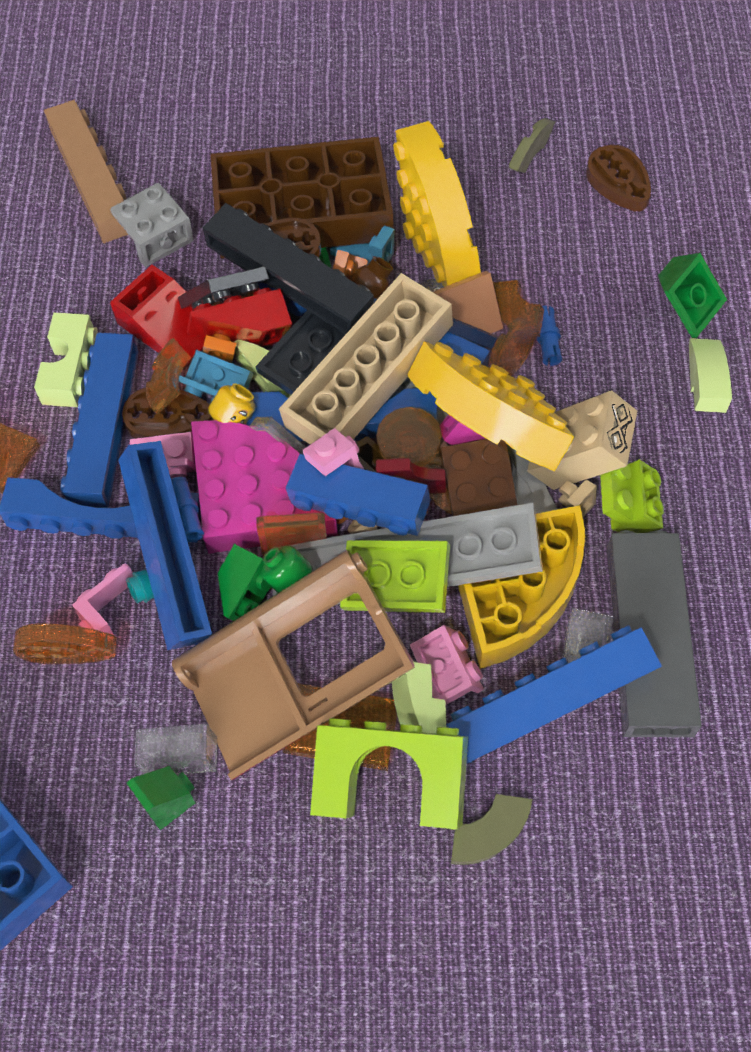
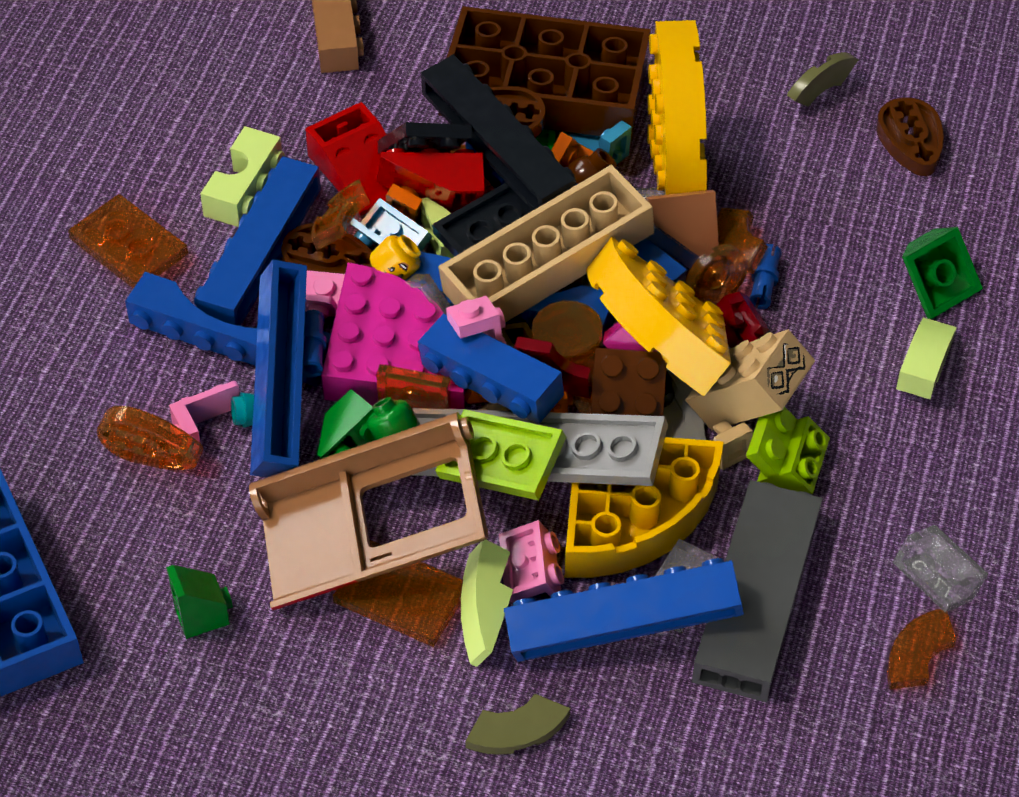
camera: 15 degrees right, 10 degrees down
light grey bracket [110,183,194,268] -> none
clear brick [134,724,217,775] -> none
lime arch [310,718,468,830] -> none
none -> dark red rock [716,291,769,348]

